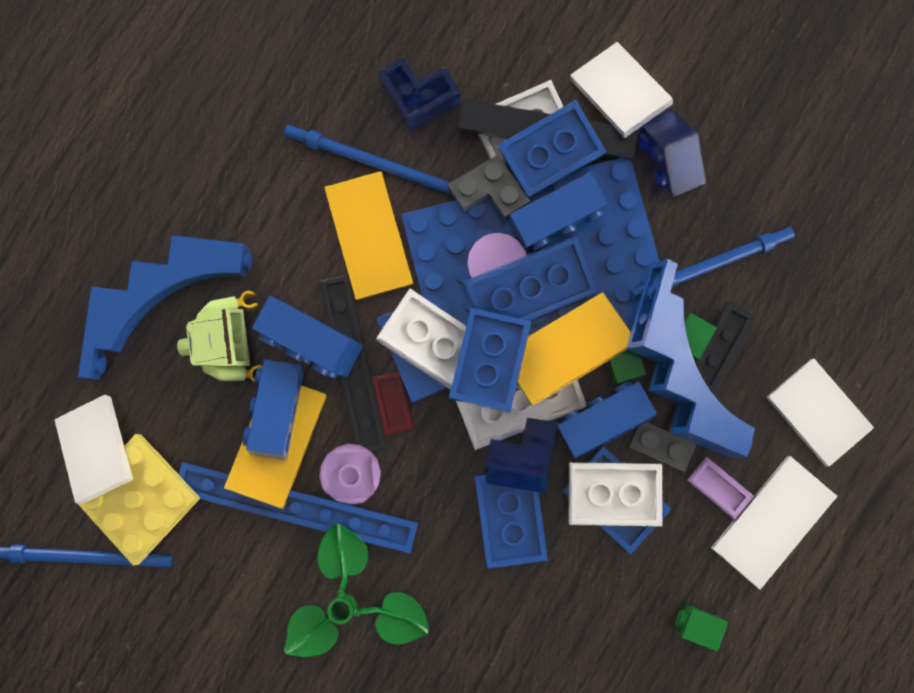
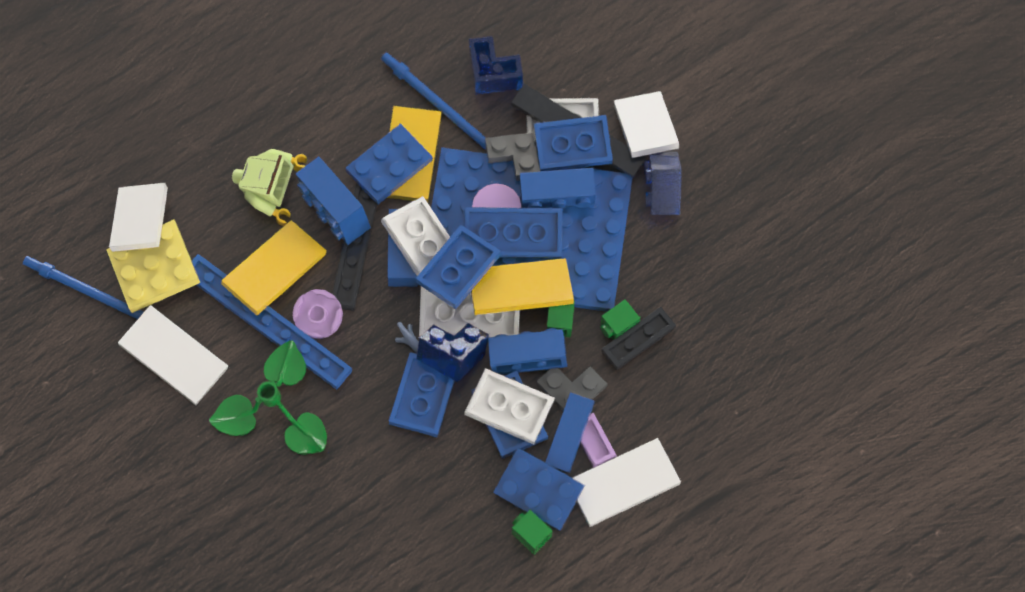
camera: 20 degrees right, 15 degrees down
blue arch [78,235,253,380] -> none
blue brick [243,359,304,461] -> none
dark red tile [371,371,414,436] -> none
arch [626,259,755,457] -> none
blue bar [630,227,795,301] -> none
white tile [766,359,874,467] -> none
none -> white tile [118,305,228,405]
none -> blue plate [346,123,433,205]
none -> sand blue bar [395,322,426,355]
none -> blue plate [493,448,585,530]
none -> blue tile [545,392,595,473]

